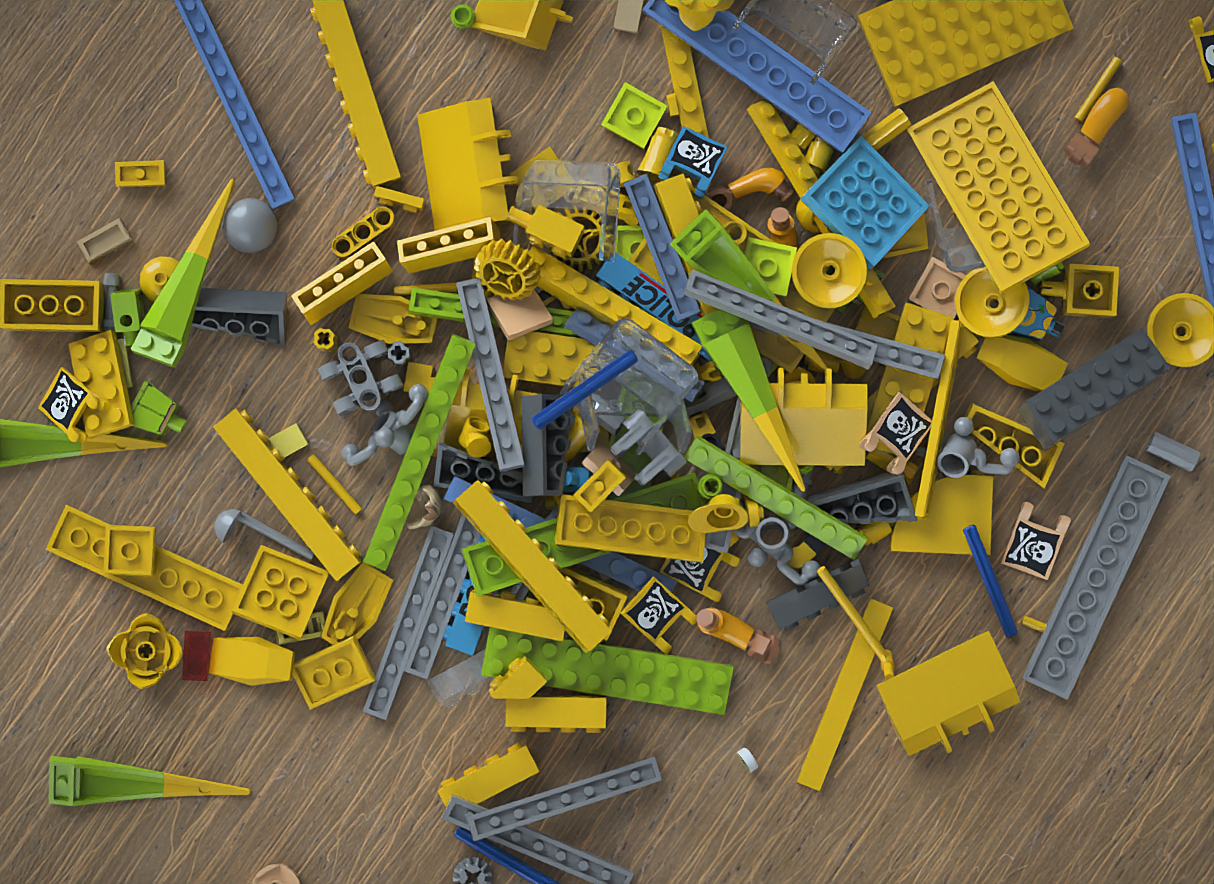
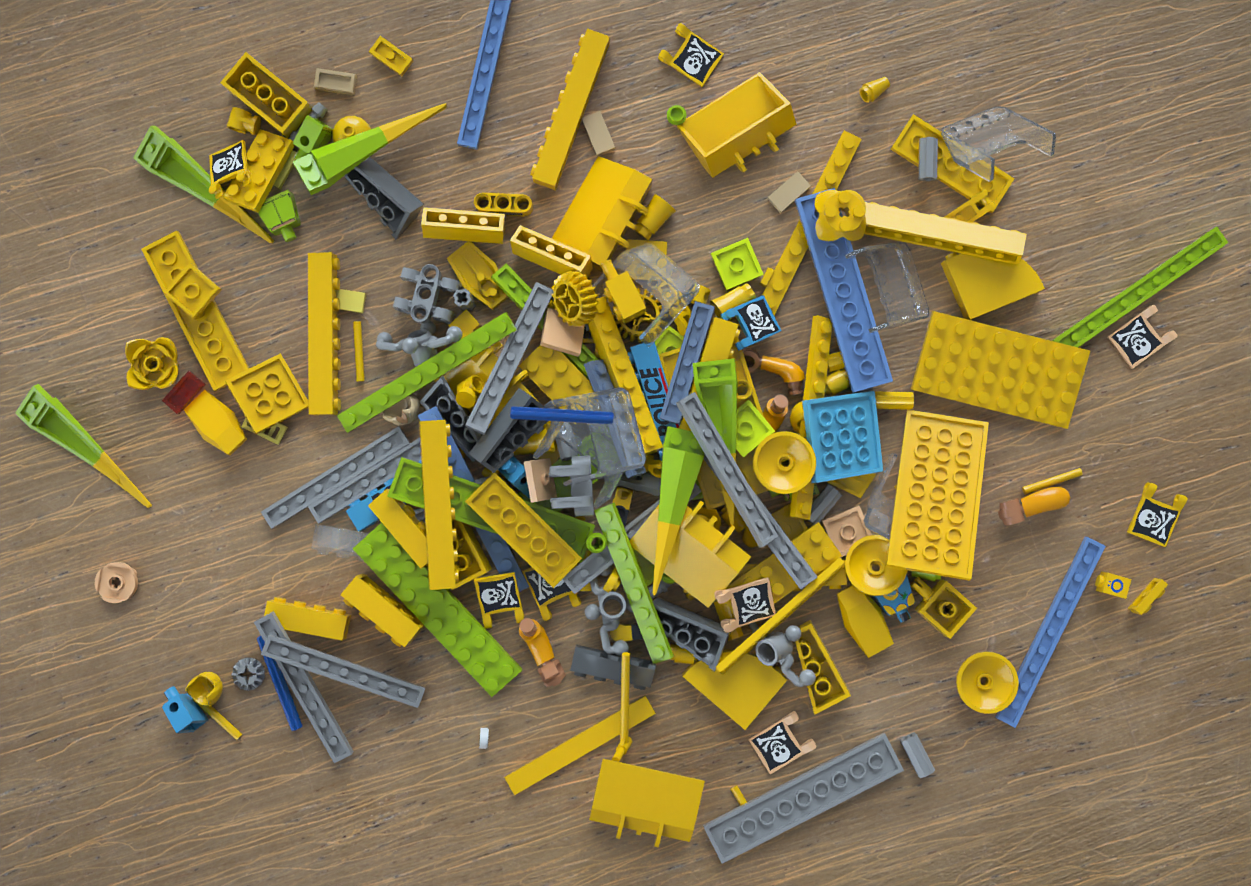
camera: 40 degrees right, 0 degrees up
light grey piece [214,509,315,561] -> none
light grey piece [222,198,278,253] -> none
yellow tile [292,635,377,710] -> none
yellow axle [313,328,339,353] -> none
yellow piece [321,562,393,645] -> none
yellow plate [374,186,425,213] -> none
yellow bar [394,282,458,296] -> none
yellow slope [489,656,547,699] -> none
yellow plate [573,459,627,513] -> none
yellow piece [688,494,748,533] -> none
blue axle [963,525,1018,637] -> none
dark grey brick [1017,328,1171,451] -> none
none -> yellow piece [226,107,261,136]
none -> tan tile [582,111,615,156]
none -> yellow plant [635,194,676,240]
none -> light grey axle [808,484,842,525]

